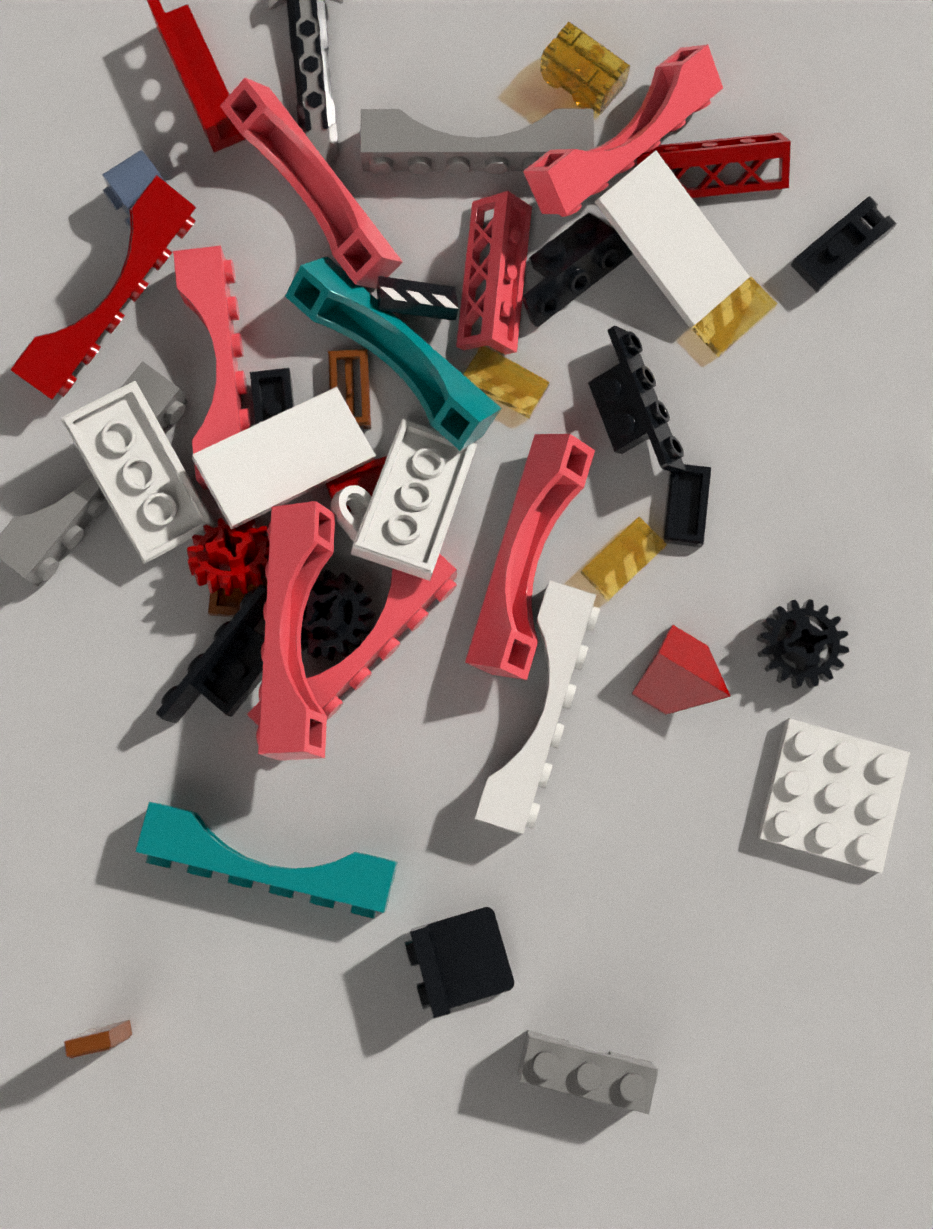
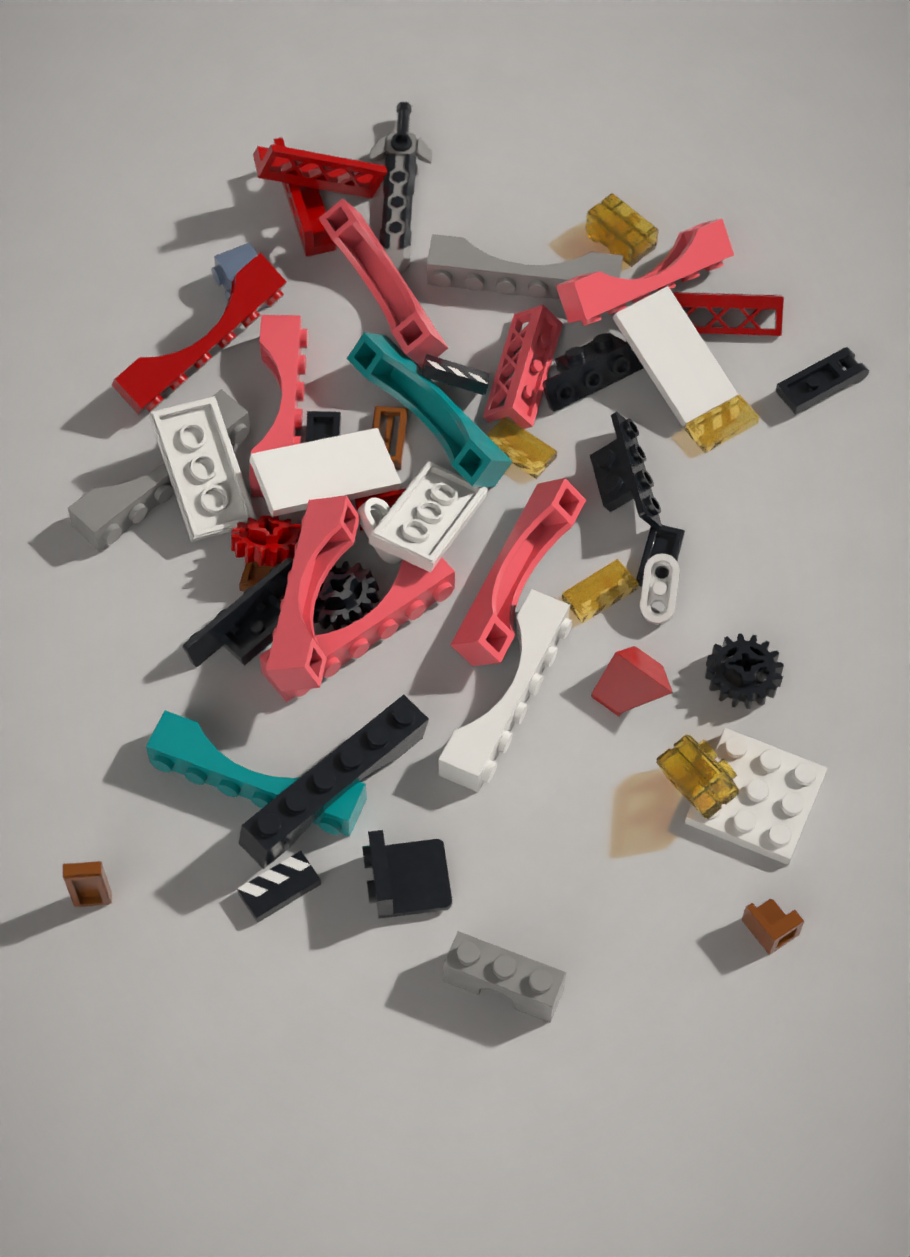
camera: 10 degrees right, 20 degrees down
none -> black tile [237,851,321,923]
none -> black arch [238,694,429,869]
none -> red fence [253,144,387,199]
none -> white plate [640,554,680,625]
none -> clear yellow brick [656,734,740,819]
none -> dark orange panel [742,899,804,955]

